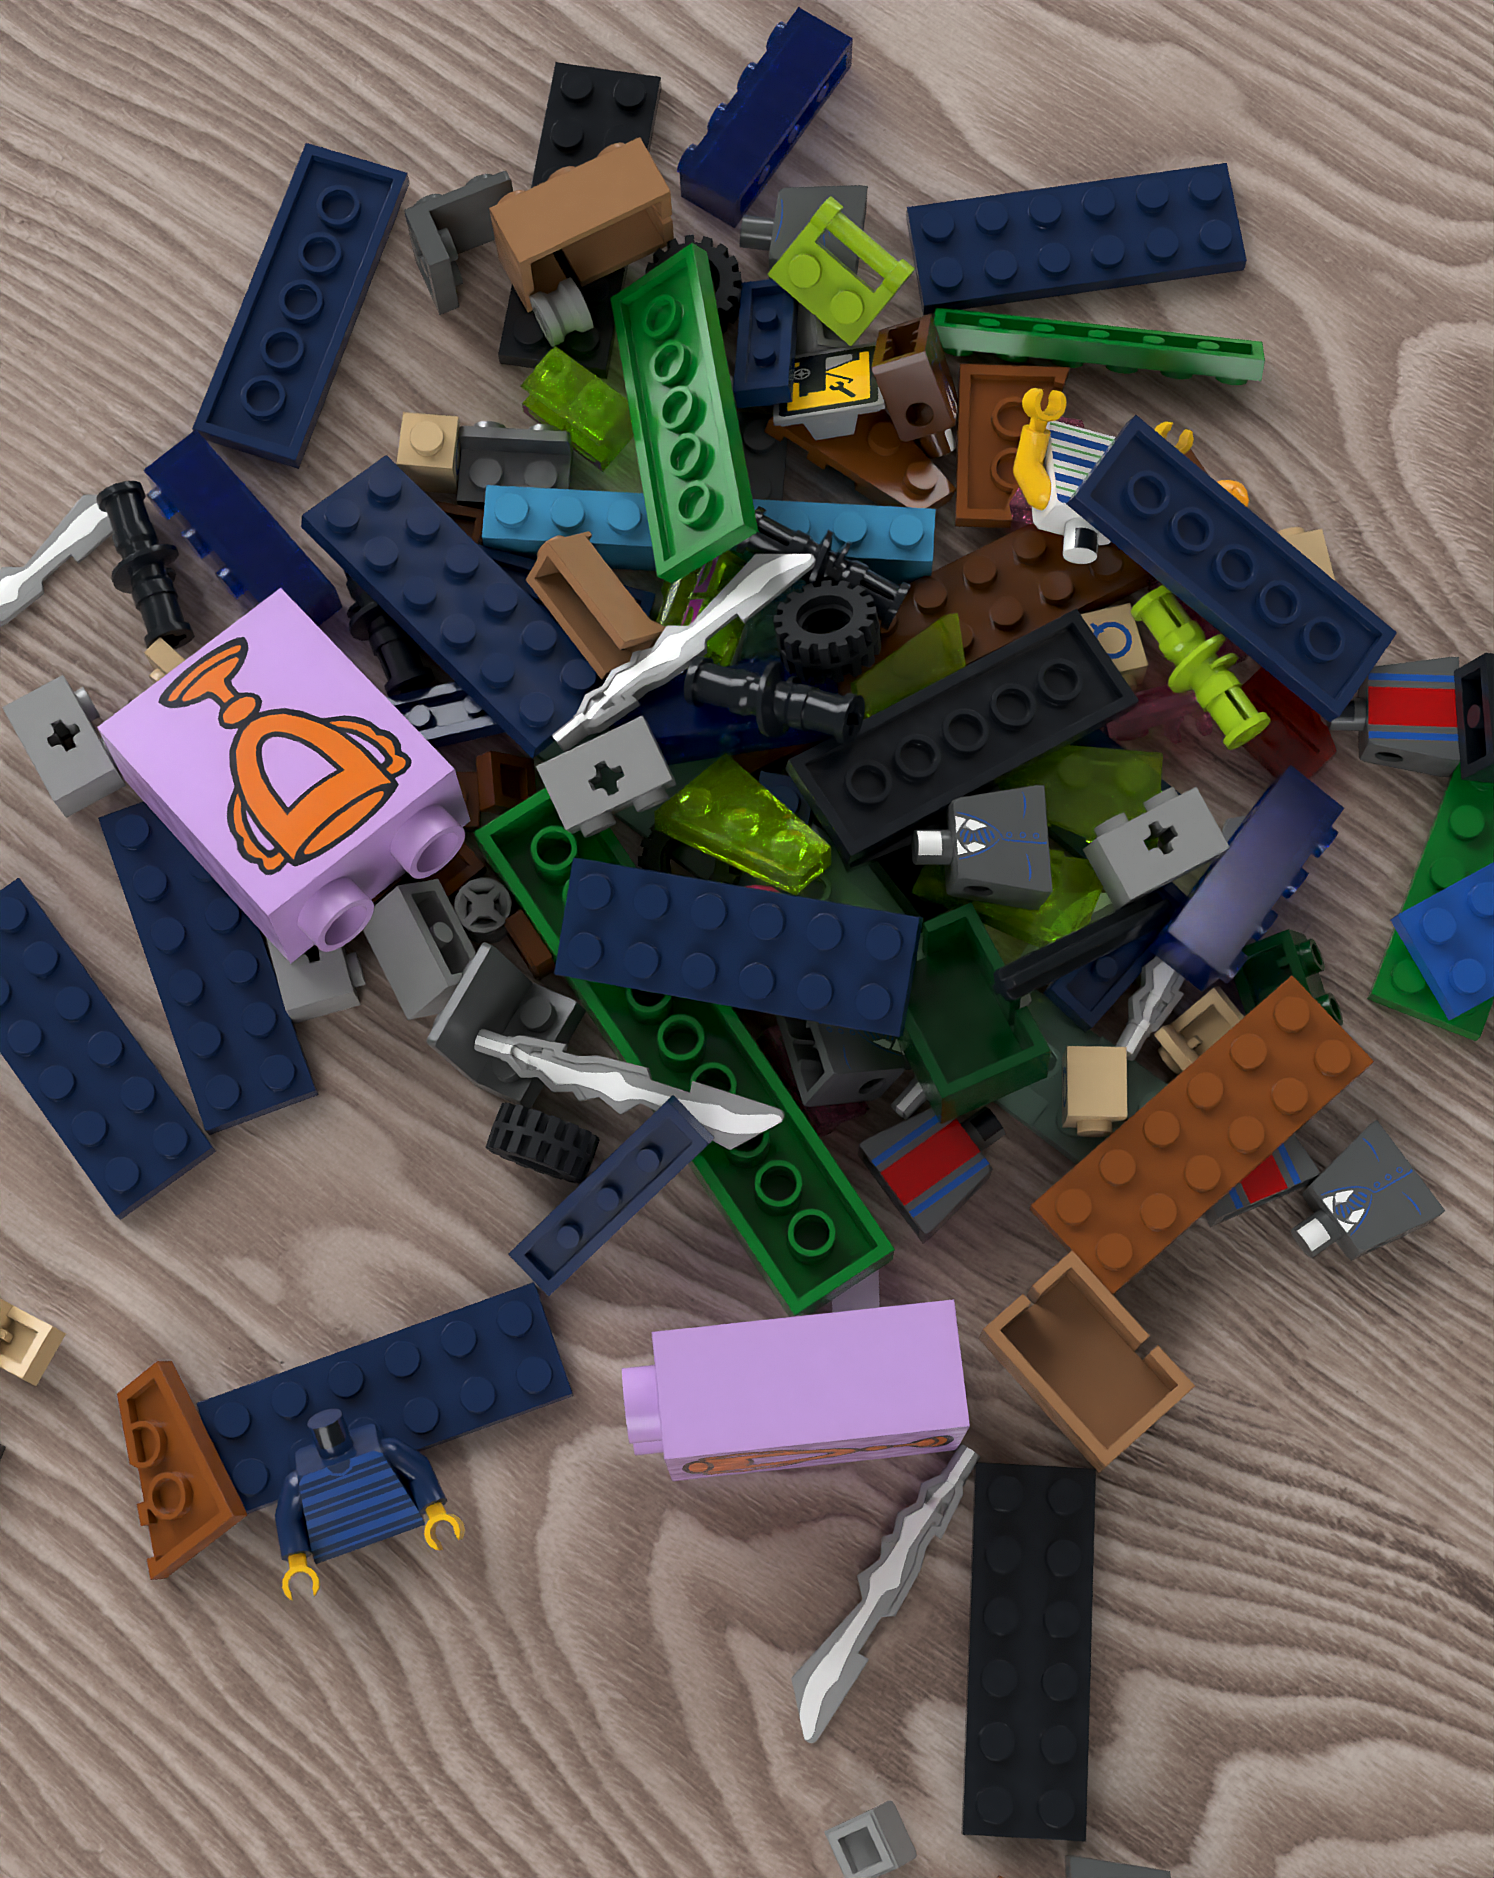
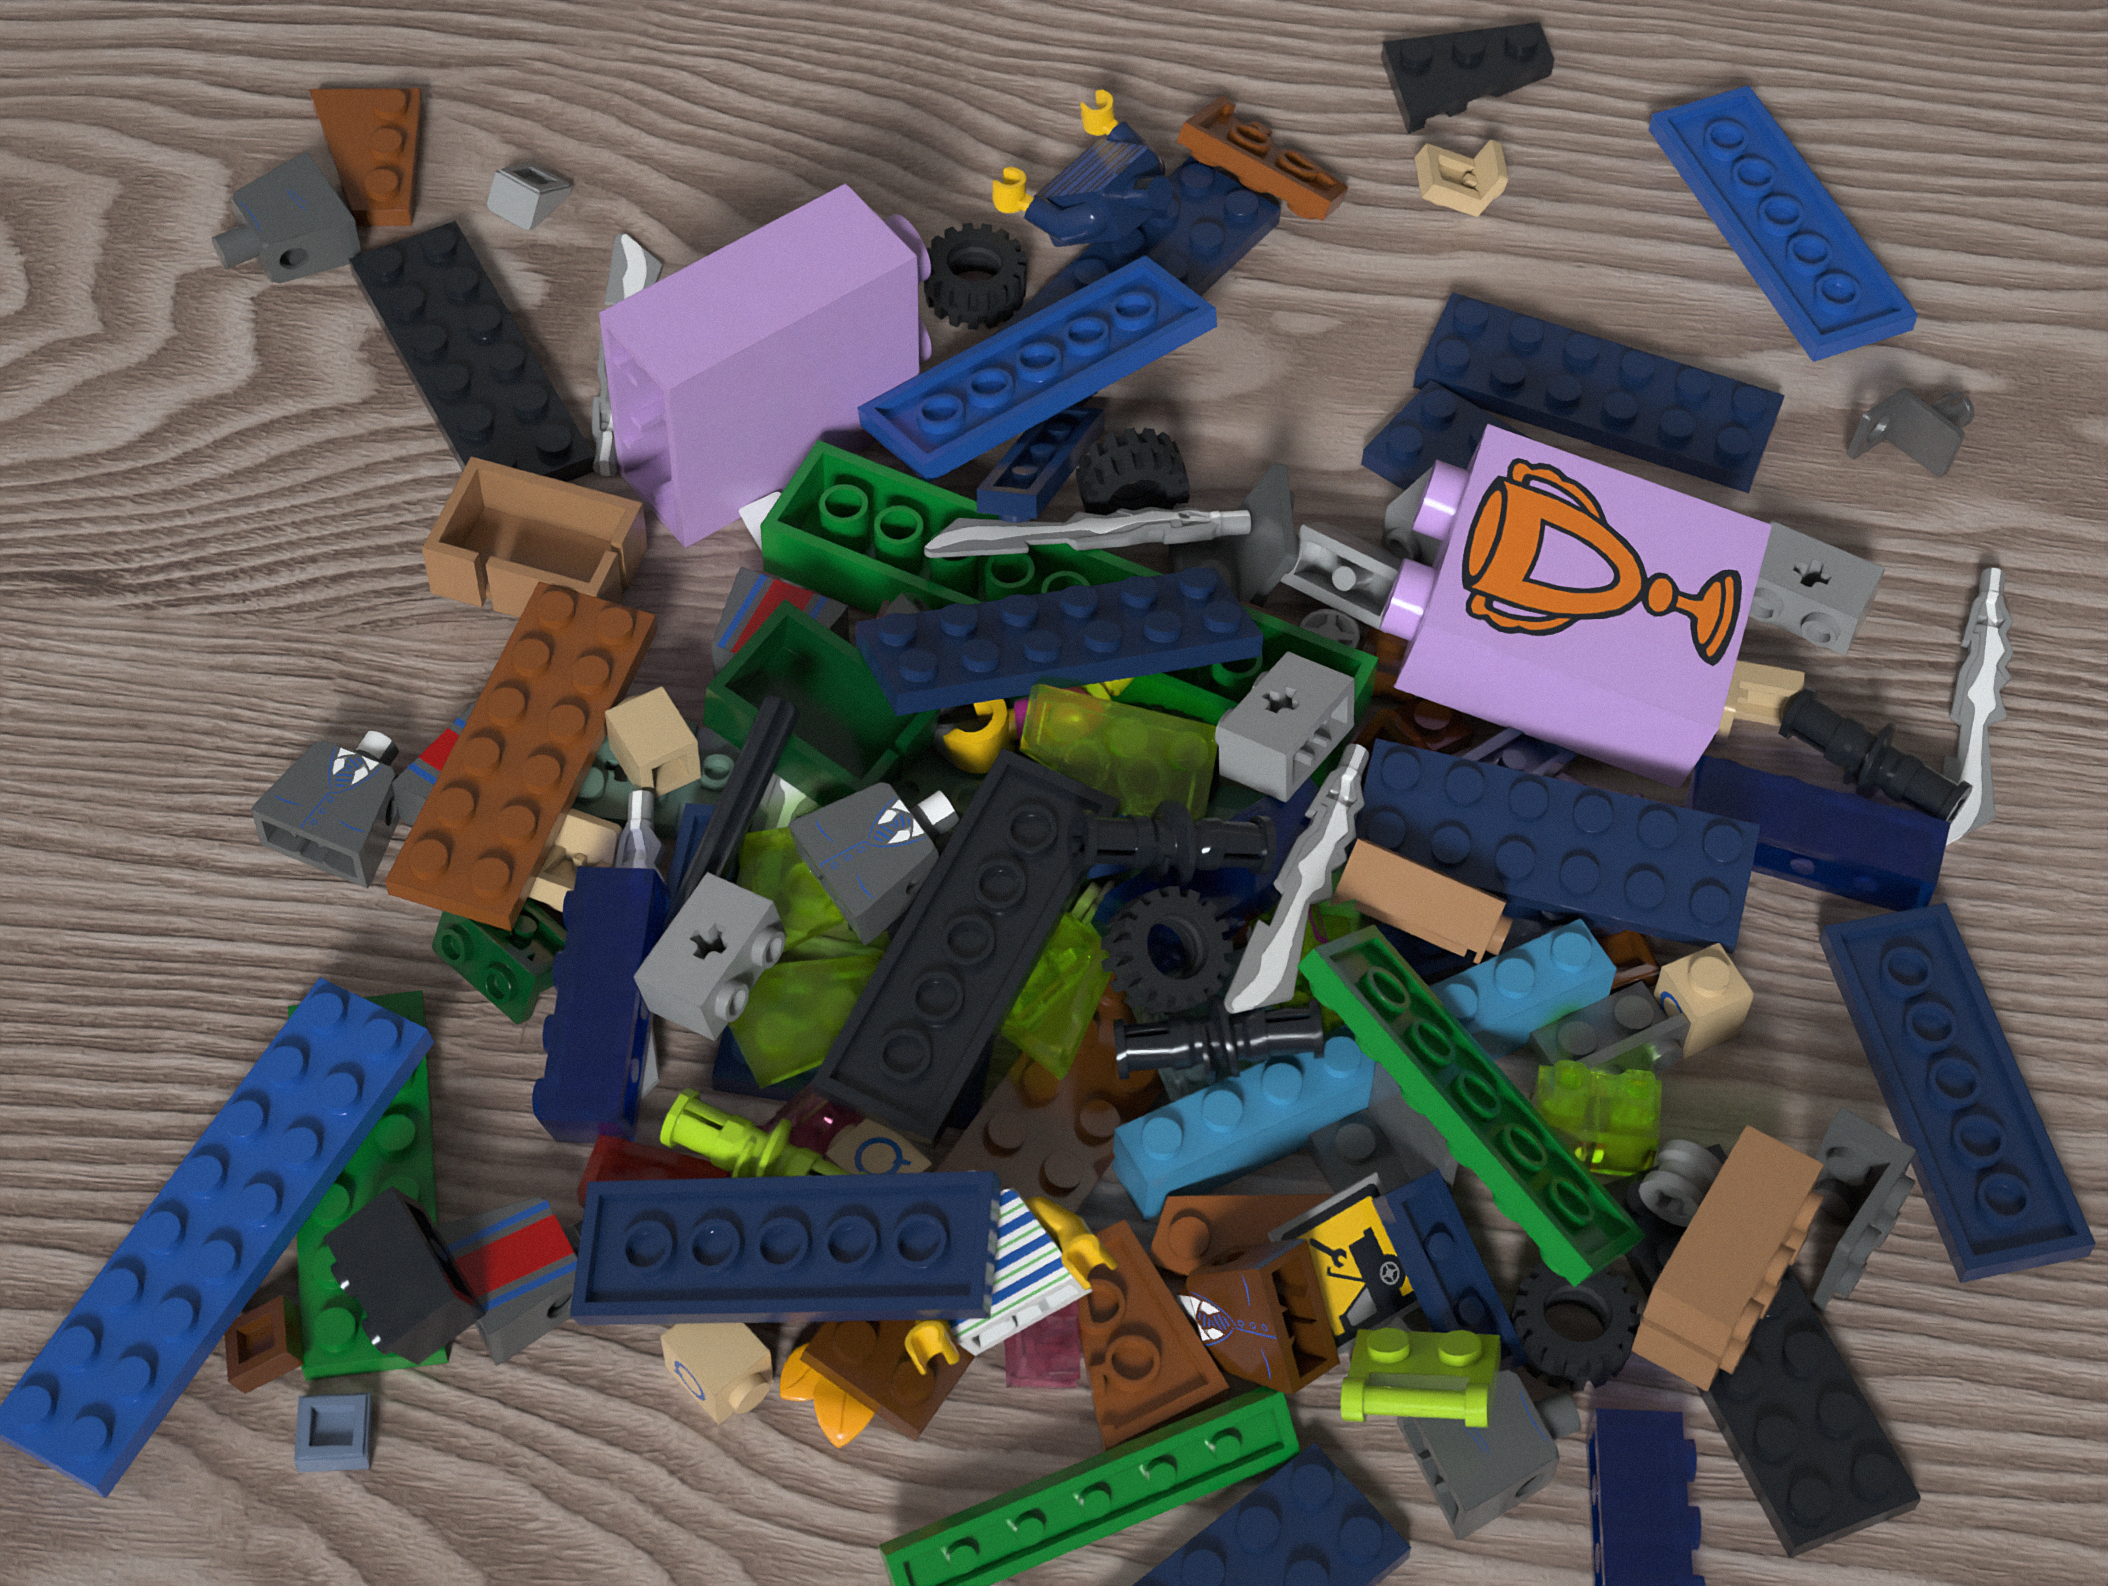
camera: 145 degrees right, 20 degrees down
none -> blue plate [857,255,1217,483]
none -> black tyre [924,223,1027,330]

